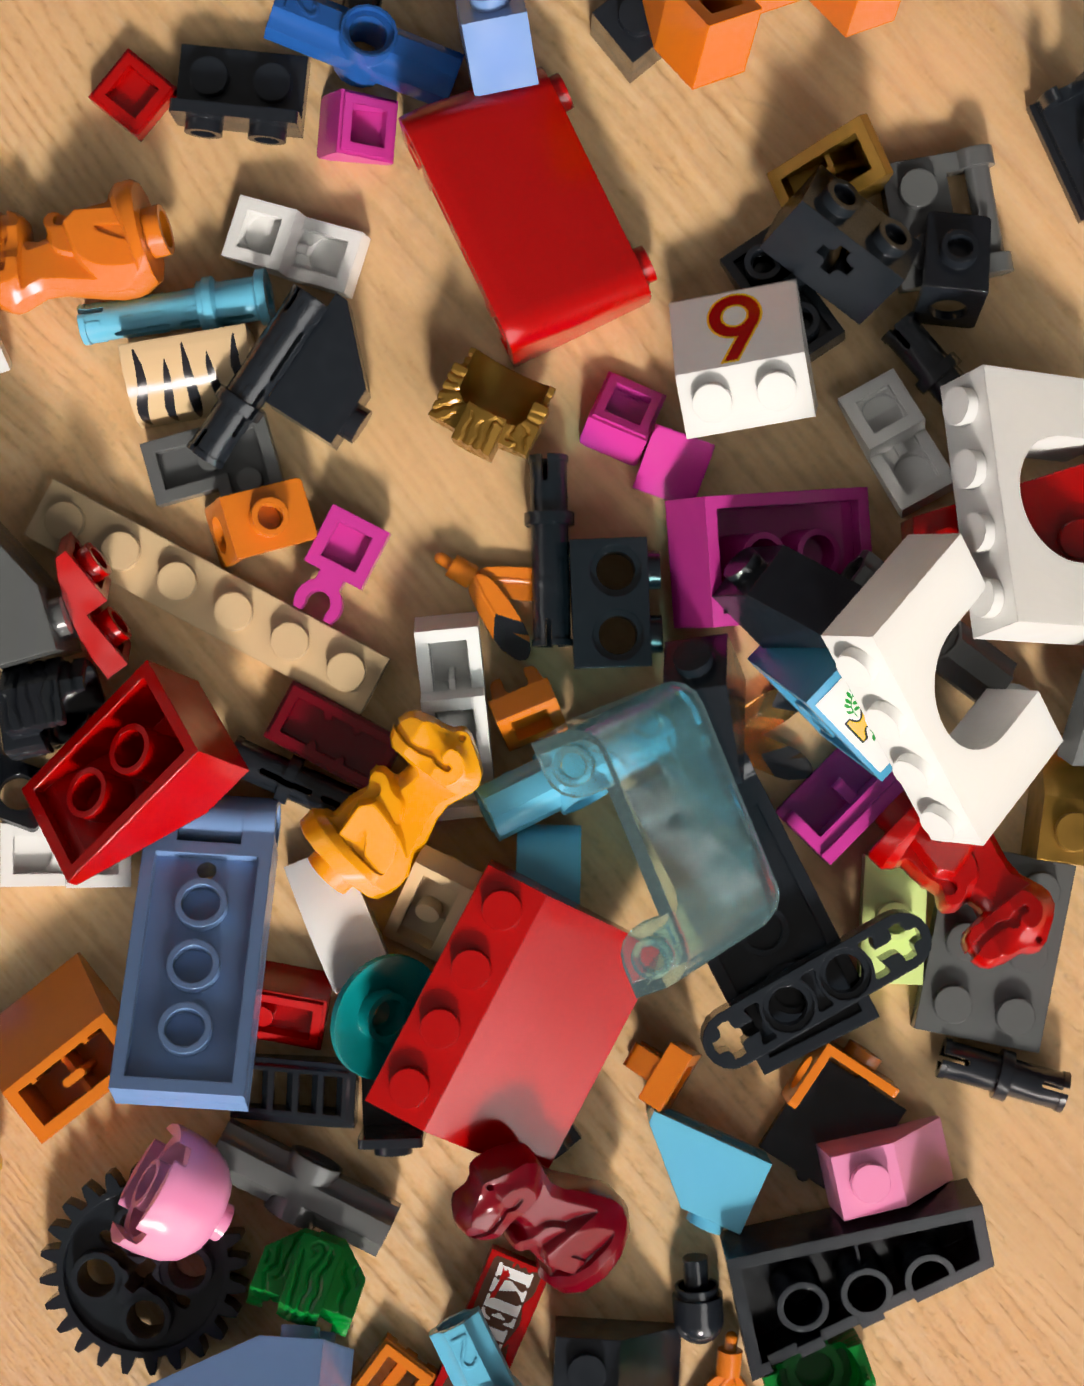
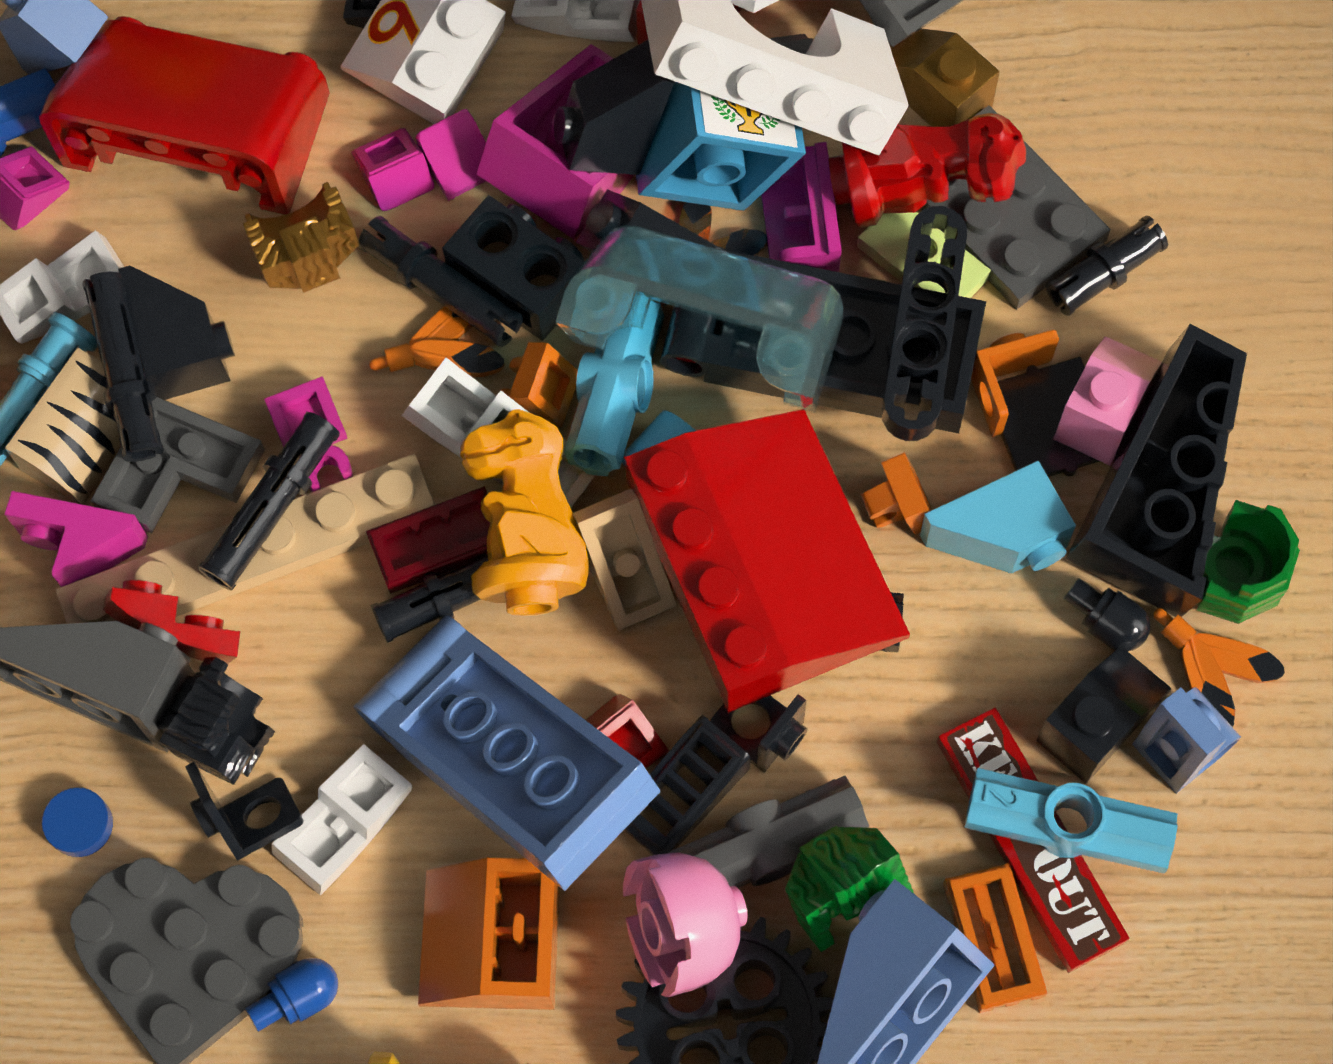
camera: 50 degrees left, 20 degrees down
red slope [21,660,249,885] -> none
orange bracket [205,478,317,569] -> none
white slope [284,857,389,994] -> none
teal dish [330,954,432,1080] -> none
dark red animal [451,1142,630,1293] -> none
none -> dark pink slope [4,491,148,587]
none -> black pin [198,412,340,591]

